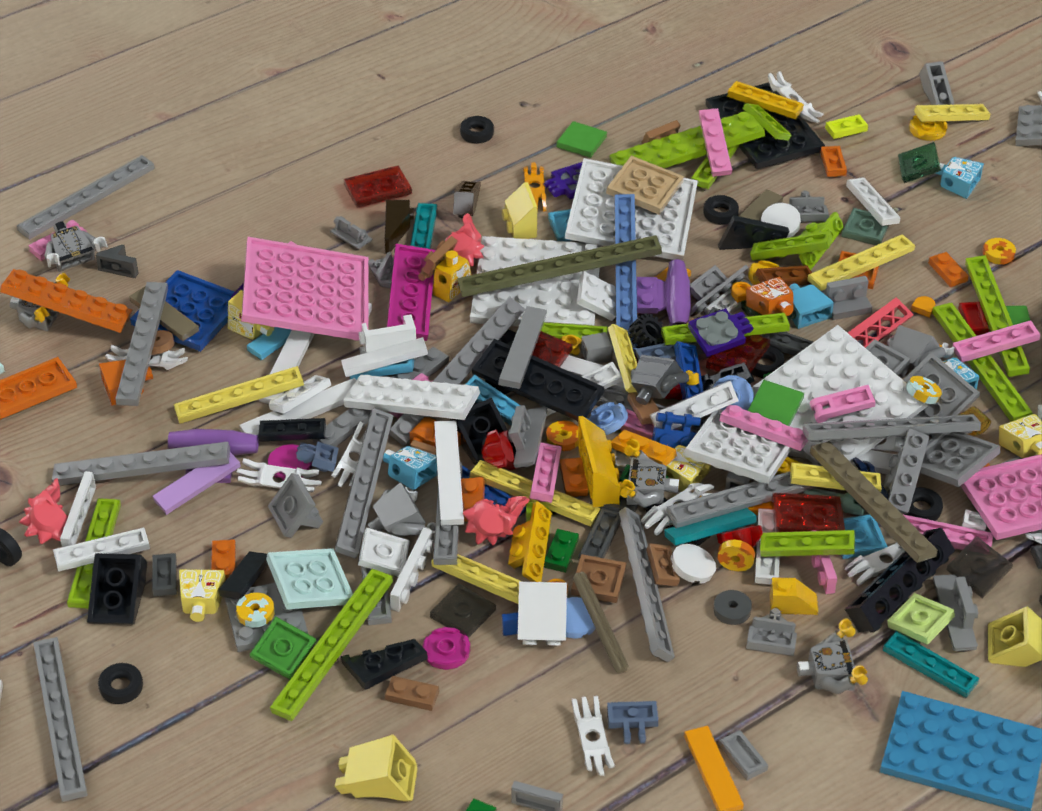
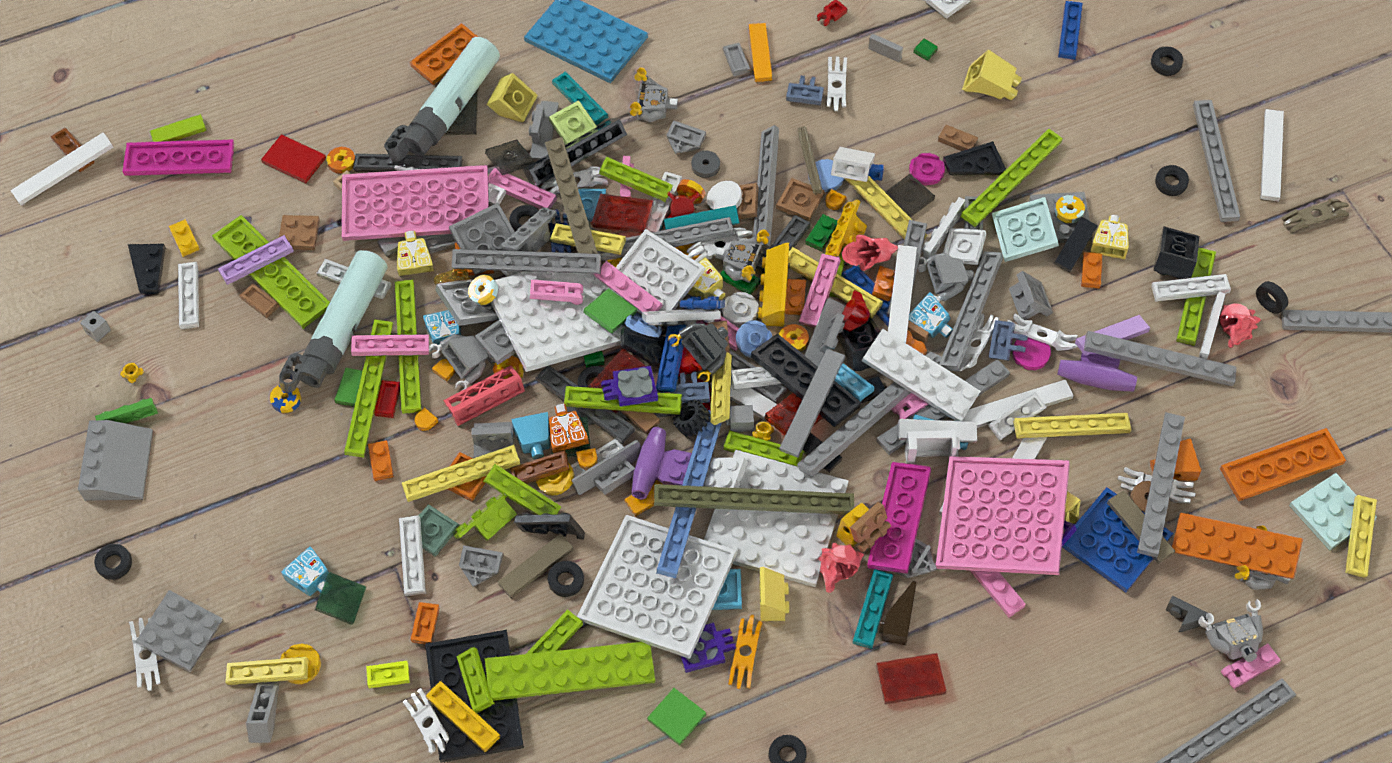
camera: 165 degrees left, 15 degrees up
dark grey plate [152,553,177,596] -> none
bright green tile [250,617,317,680] -> none
black tile [258,418,326,442] -> none
light grey hinge [330,216,373,250] -> none
dark brown slope [453,181,481,218] -> none
tan plate [606,156,684,215] -> none
light orange plate [611,429,677,466] -> none
medium nougat plate [641,120,681,144] -> none
bright pink plate [699,108,732,177] -> none
white tile [761,203,801,238] -> none
yellow slope [769,577,818,615] -> none
yellow piece [983,238,1016,265] -> none

